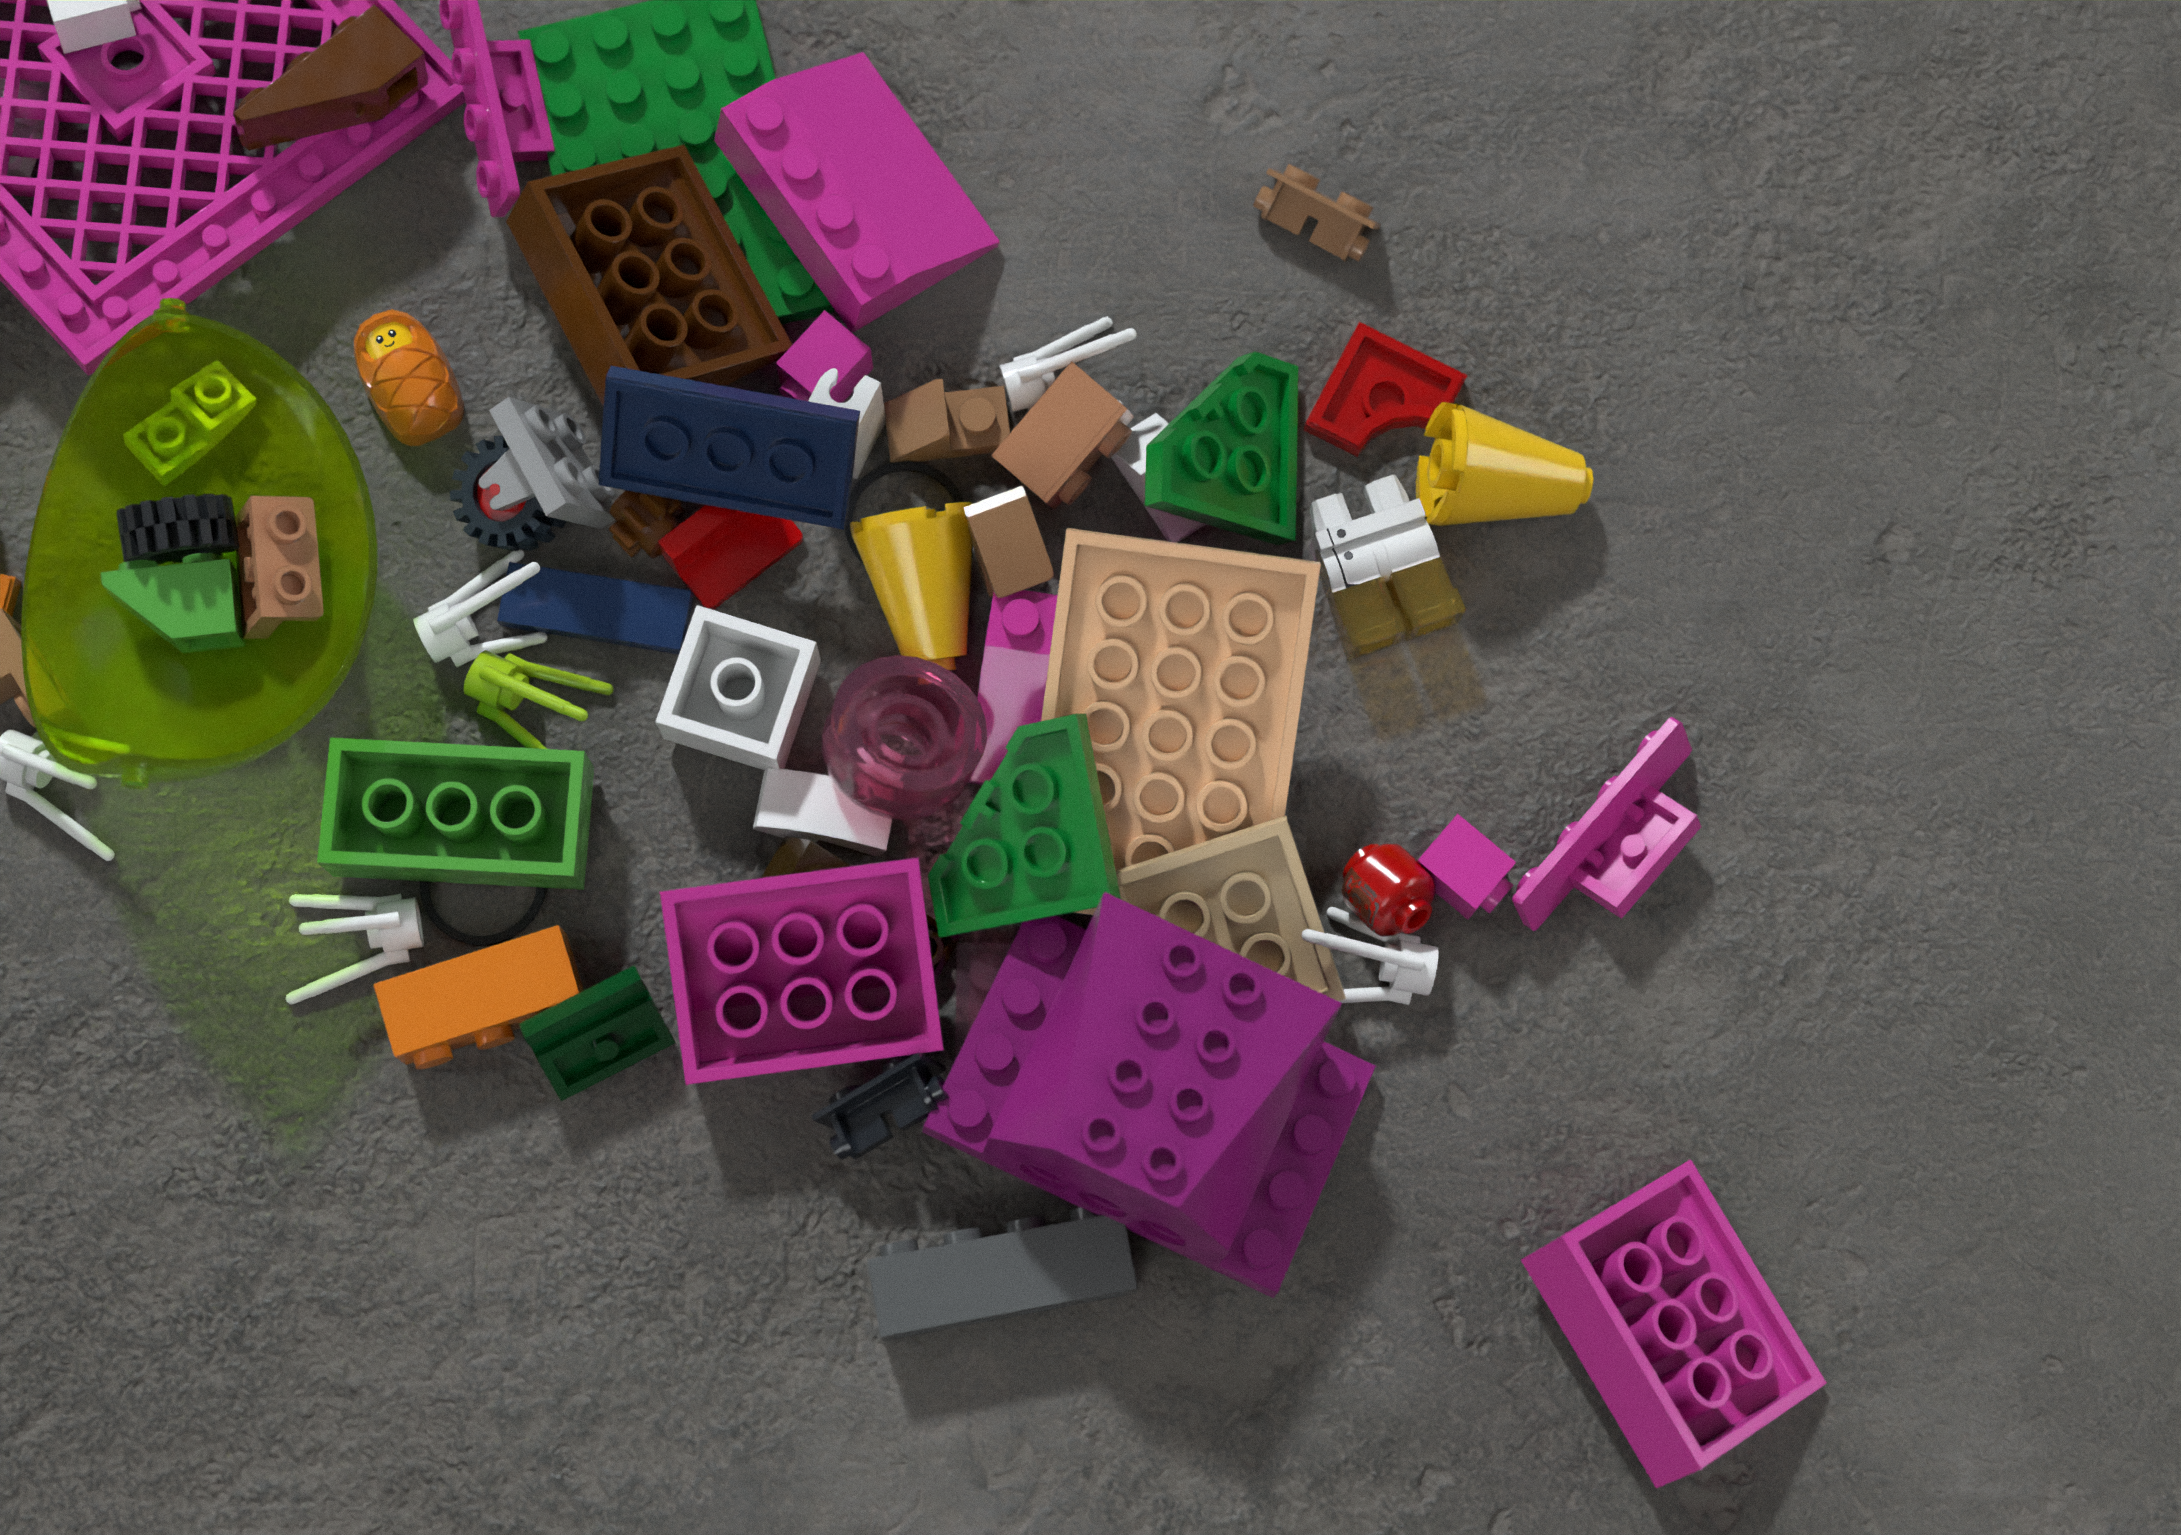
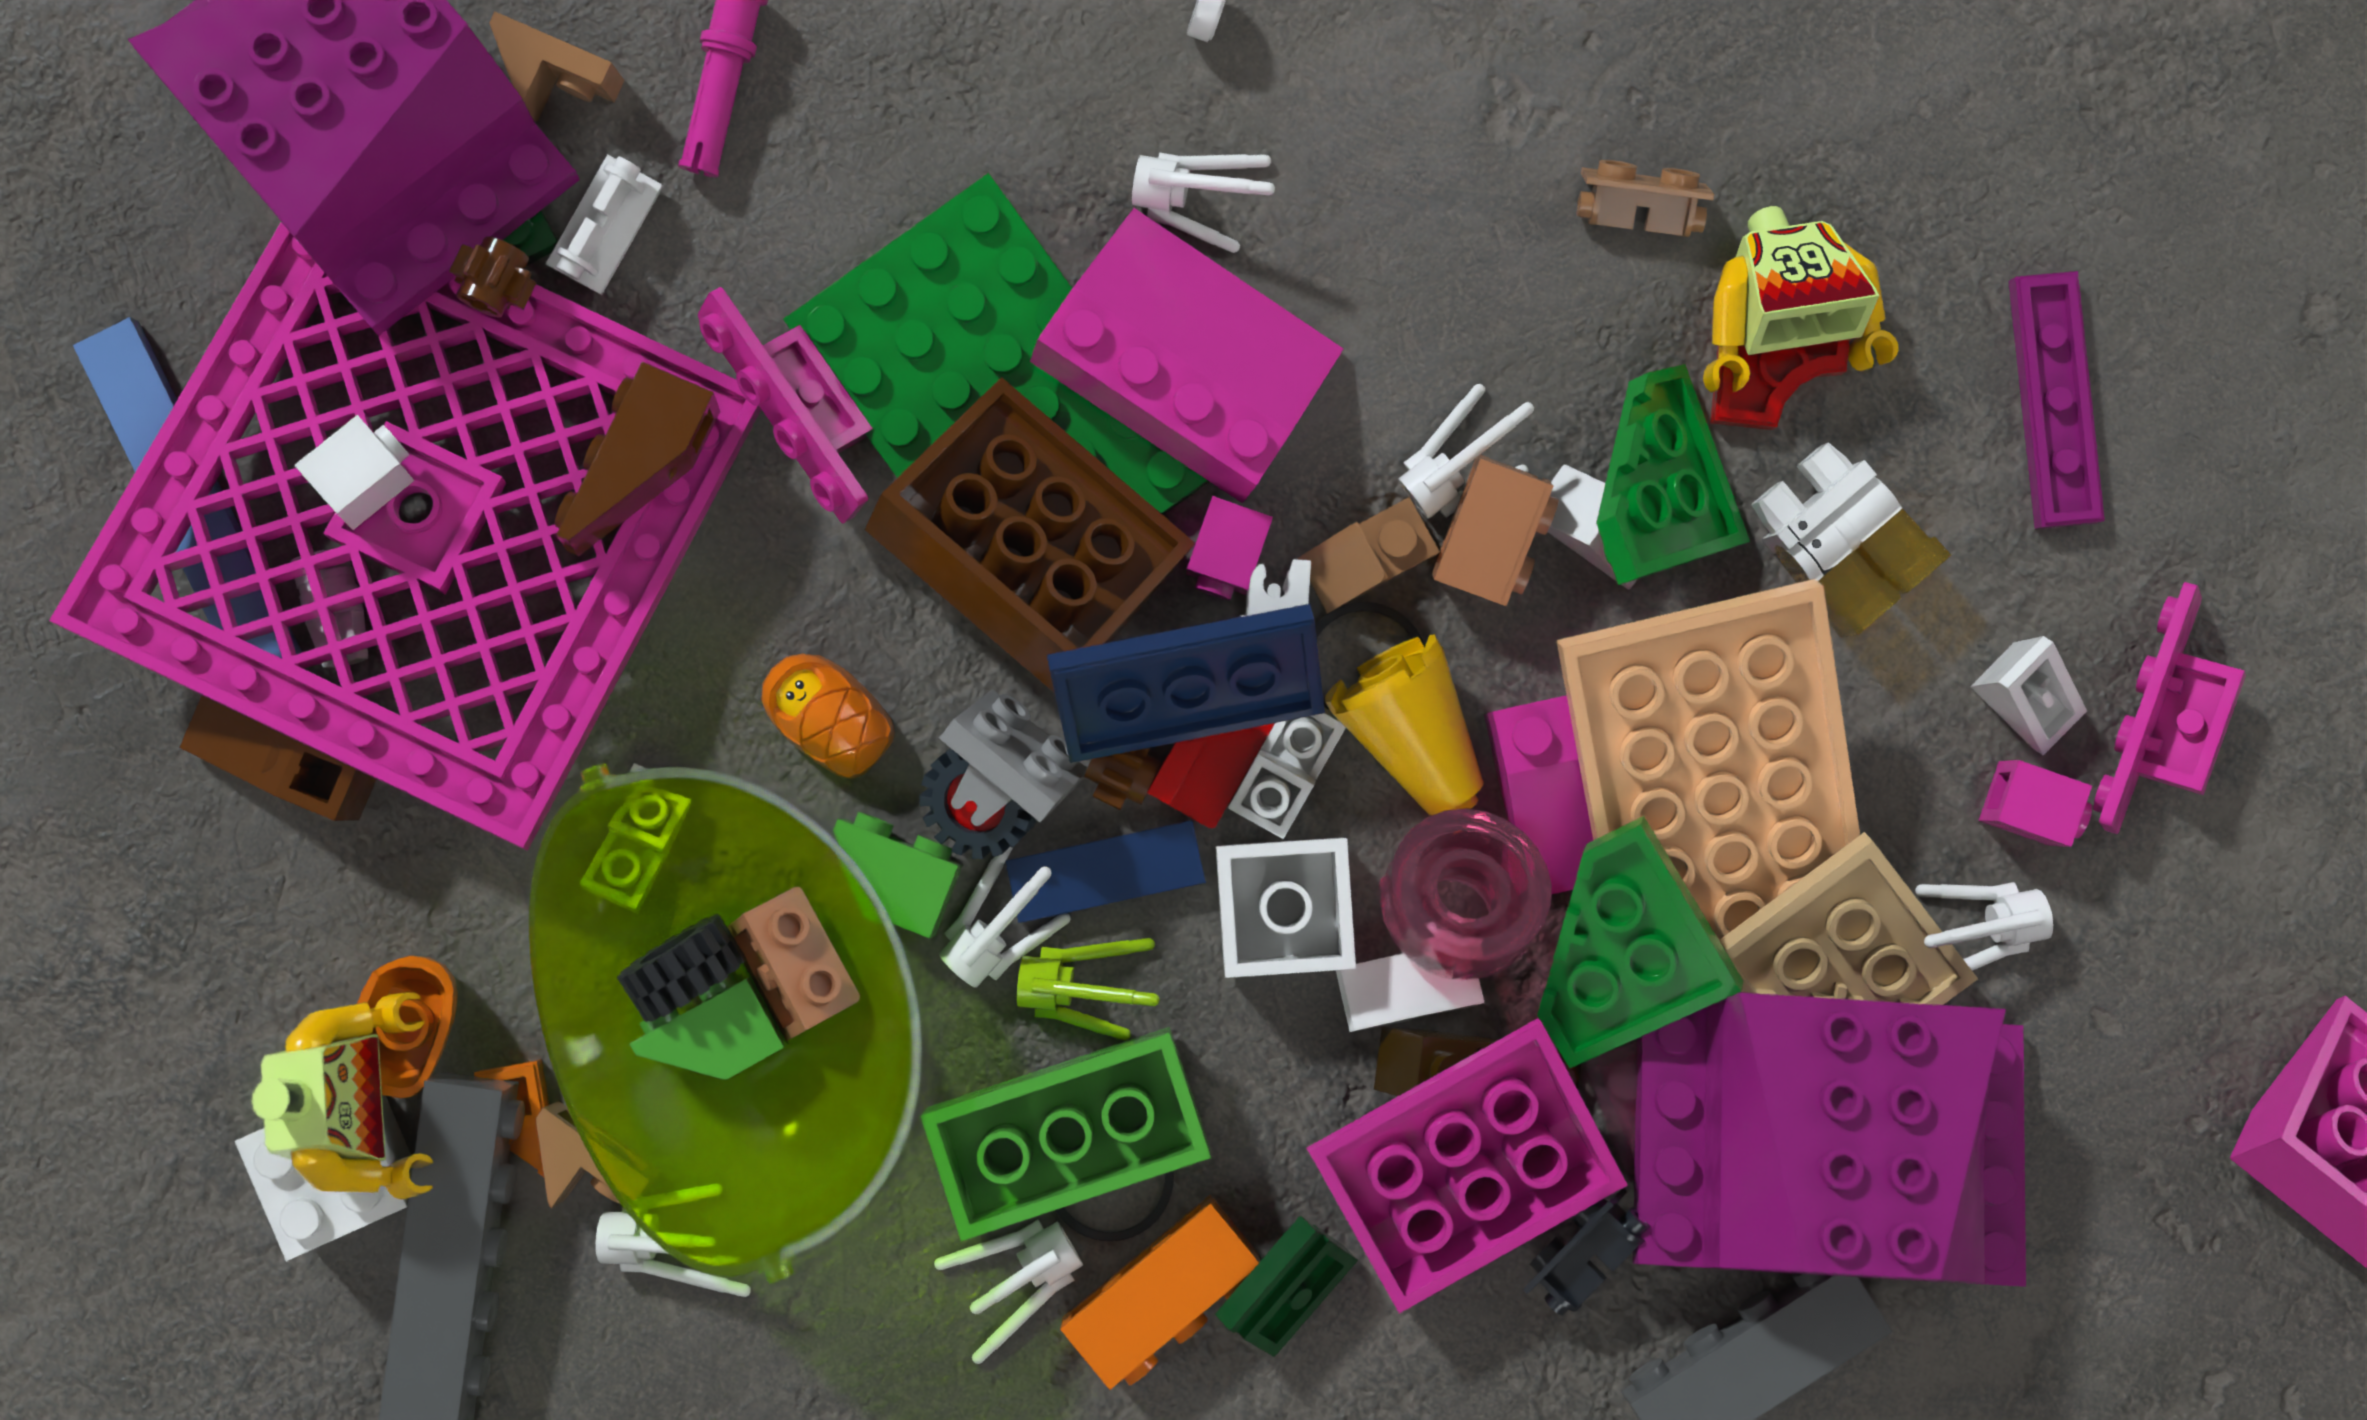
camera: 20 degrees left, 10 degrees up
medium nougat slope [963,486,1054,598] -> none
red head [1342,844,1436,936] -> none
yellow cone [1415,402,1593,526] -> none
none -> bright green slope [833,811,963,938]
none -> white plant [1132,153,1275,253]
none -> white slope [1228,707,1346,839]
none -> torso [1703,206,1899,392]
none -> white slope [1970,636,2087,756]
none -> magenta tile [2008,271,2105,529]

